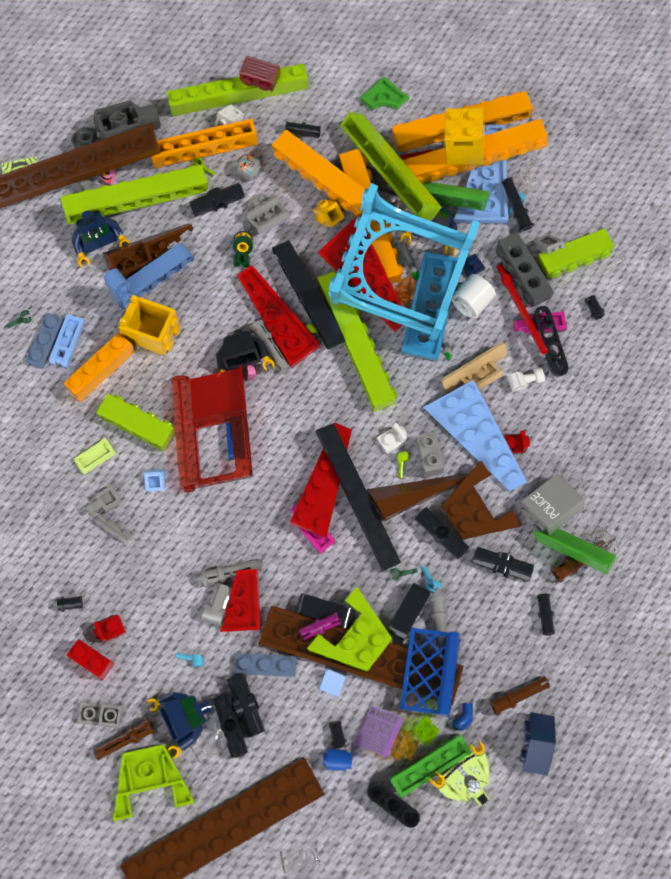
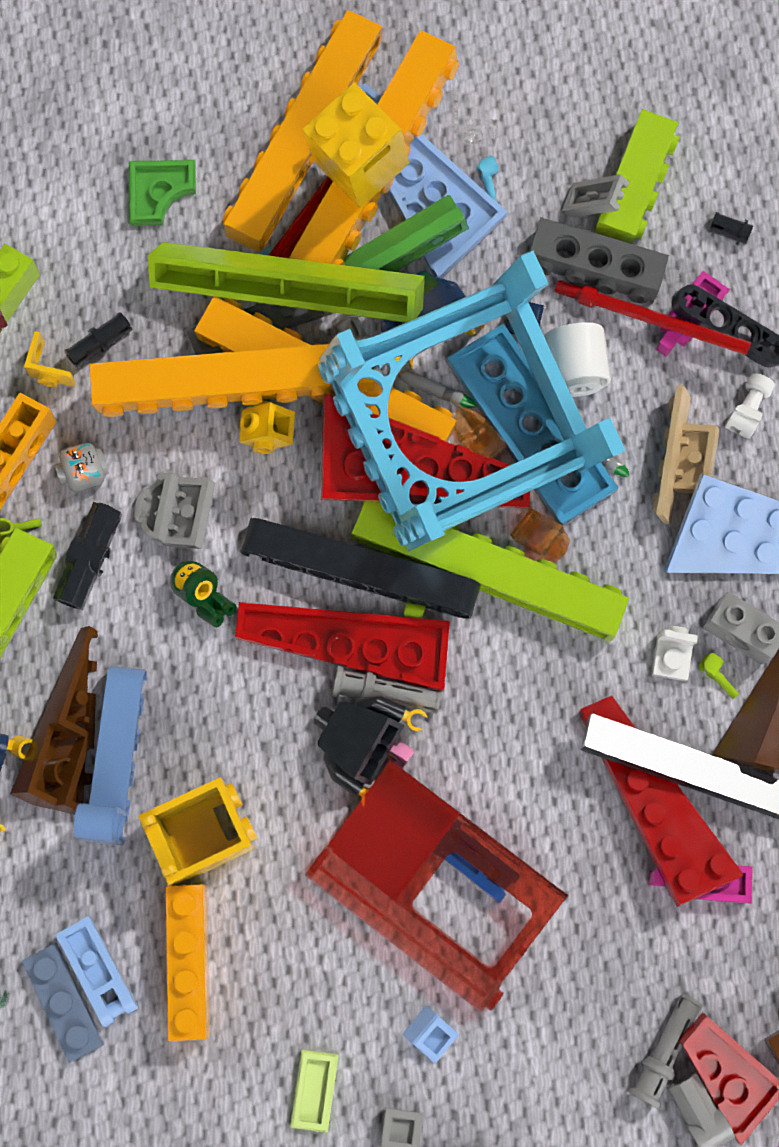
camera: 55 degrees left, 5 degrees up
lime brick [96,393,176,452] -> none
black pin [501,177,535,233] -> none
none -> yellow bracket [24,331,76,388]
none -> clear orange bracket [510,508,570,563]

